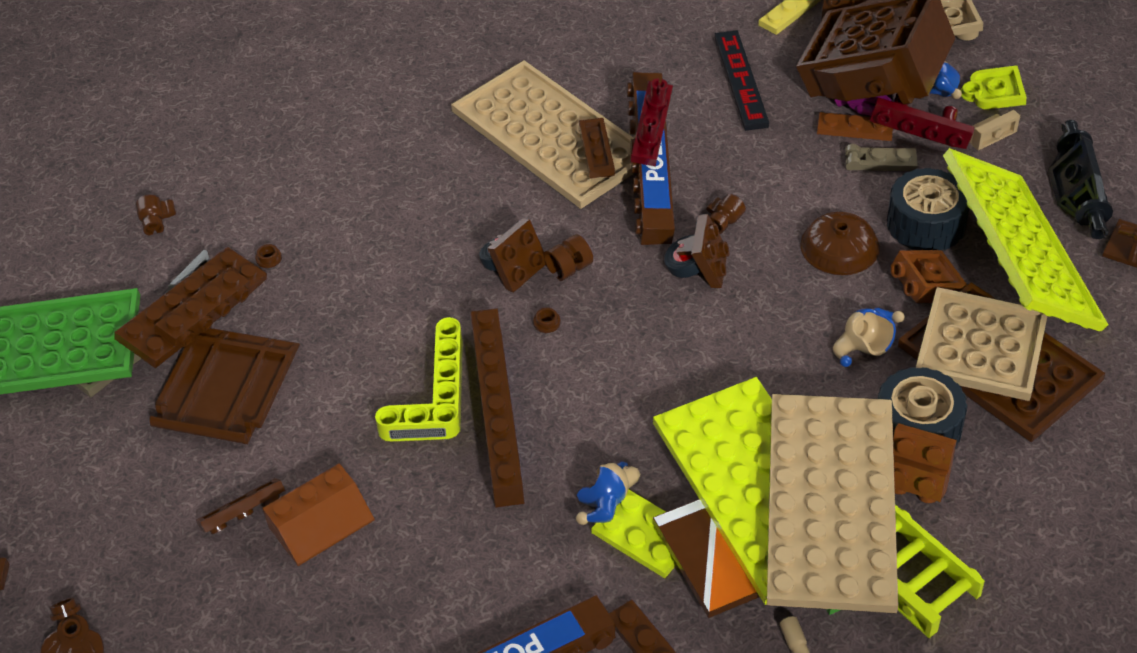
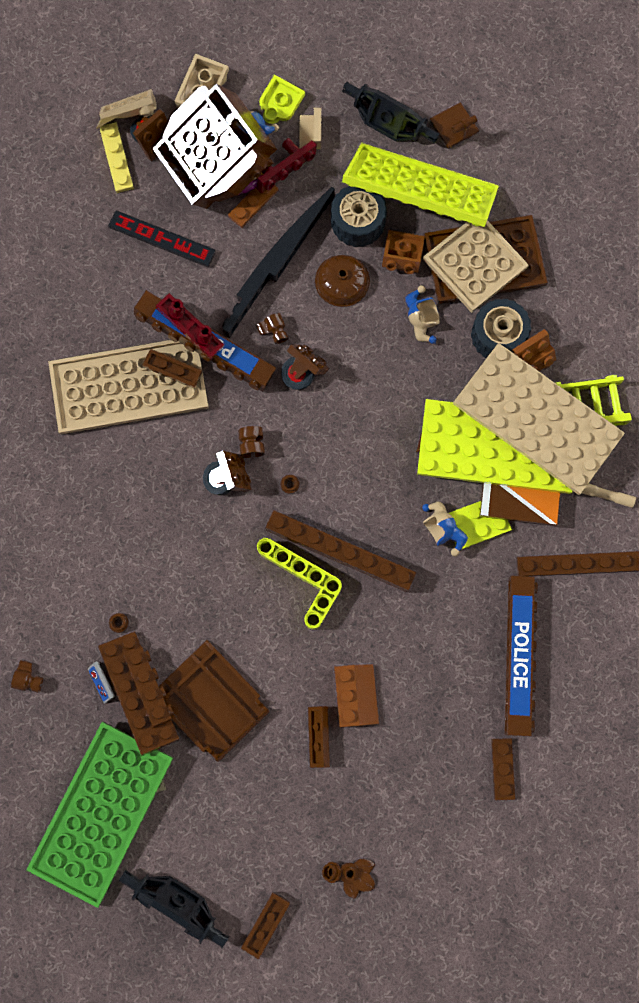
camera: 60 degrees left, 30 degrees up
dark tan plate [845,144,918,171] -> none
none -> black slope [222,187,335,338]

